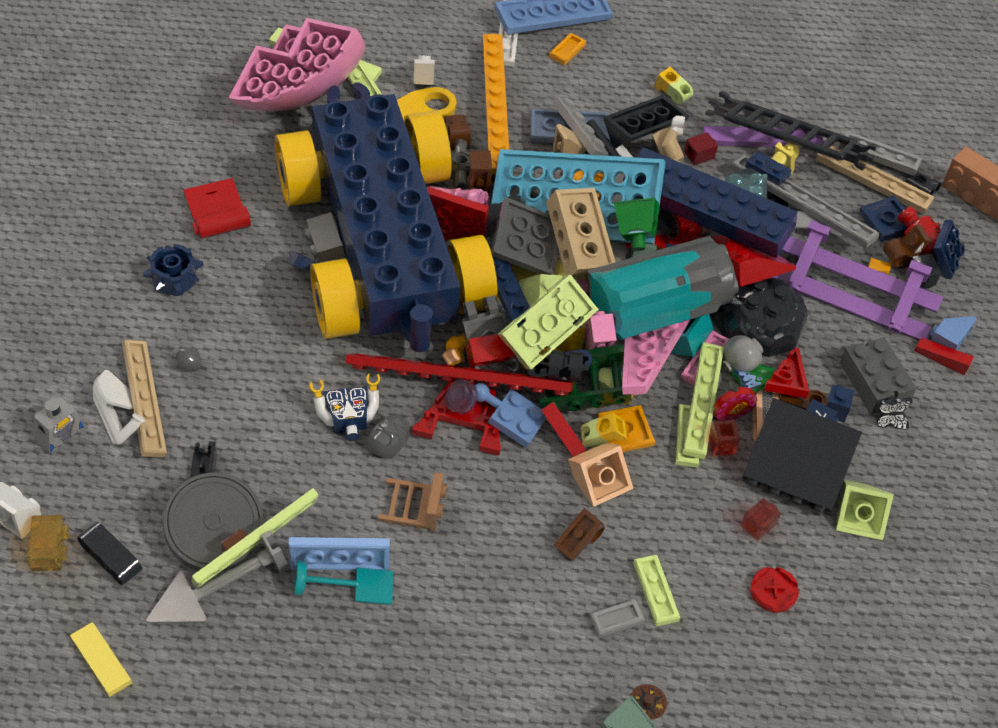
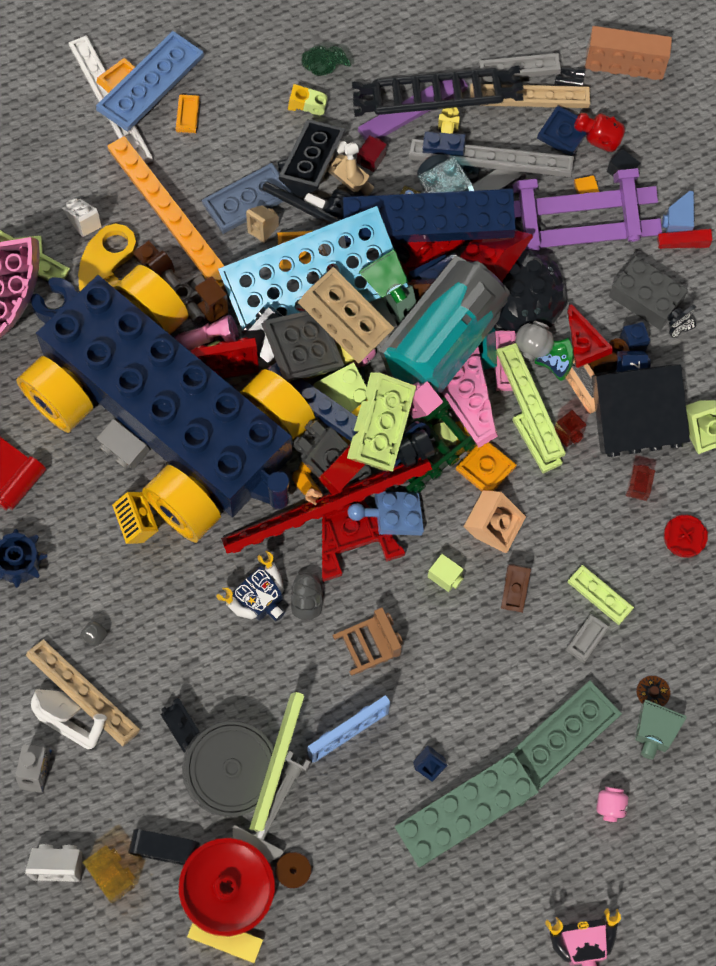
camera: 30 degrees left, 15 degrees up
reddish brown tile [221,529,247,553] -> none
dark blue beam [288,250,316,272] -> none
teal piece [293,560,393,605] -> none
plate [445,379,477,414] -> none
red piece [541,402,586,457] -> none
light grey plate [552,96,608,156] -> none
leg [581,413,627,447] -> none
red tile [713,387,758,422] -> none
reddish brown plate [883,225,931,269] -> none
dark blue tile [933,219,965,279] -> none
none -> yellow brick [112,492,159,544]
none -> red dish [178,838,275,937]
none -> reddish brown piece [276,852,311,888]
none -> clear green hair [301,45,351,76]
none -> sand green plate [395,752,539,868]
none -> dark blue slope [413,745,447,782]
none -> yellowish green brick [428,554,464,592]
none -> sand green plate [504,681,622,807]

